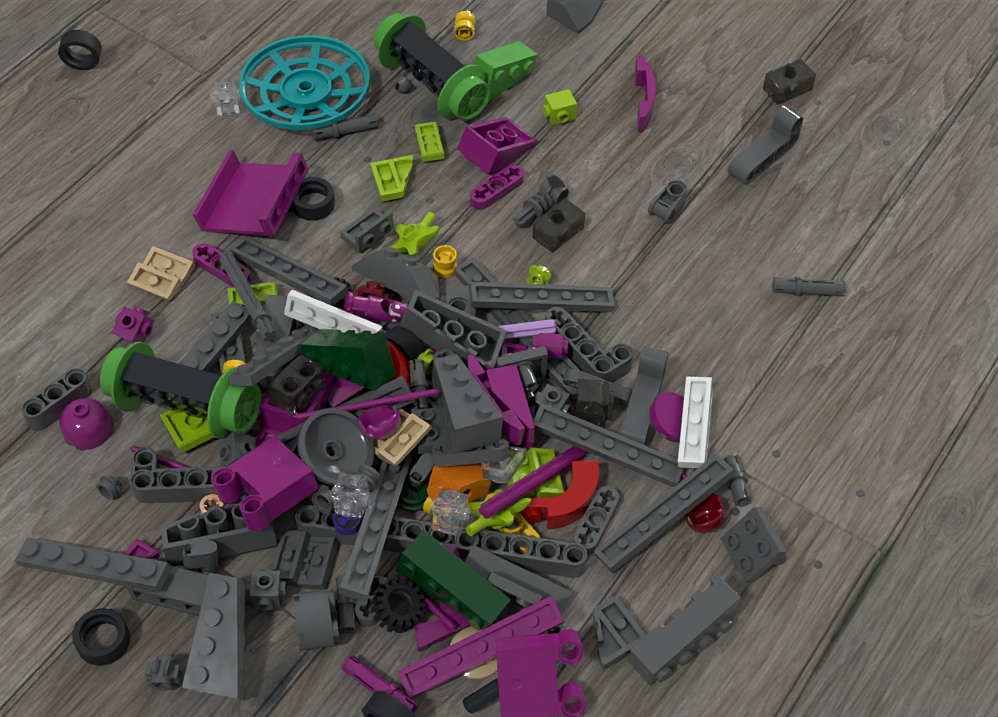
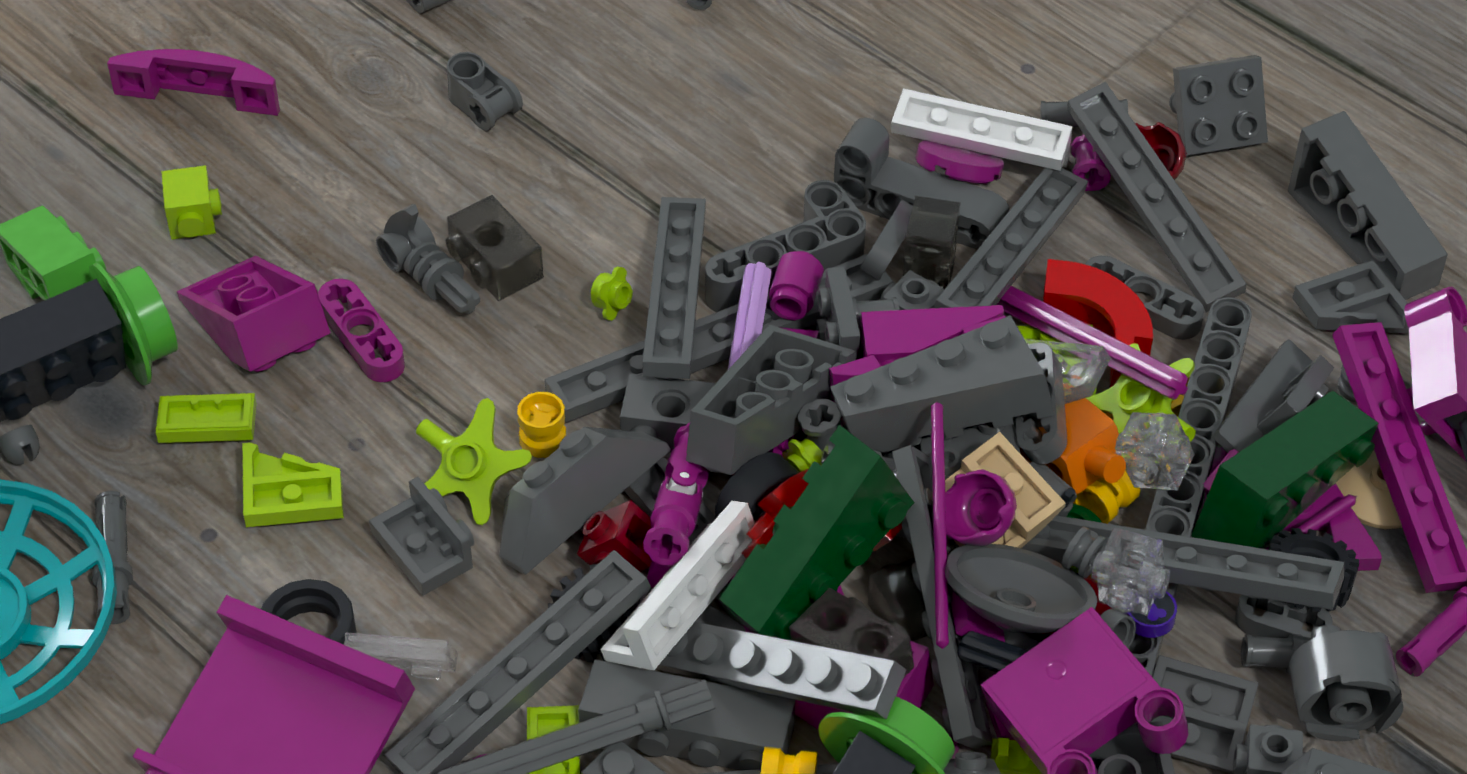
camera: 80 degrees left, 5 degrees down
none -> clear plate [344,632,458,679]

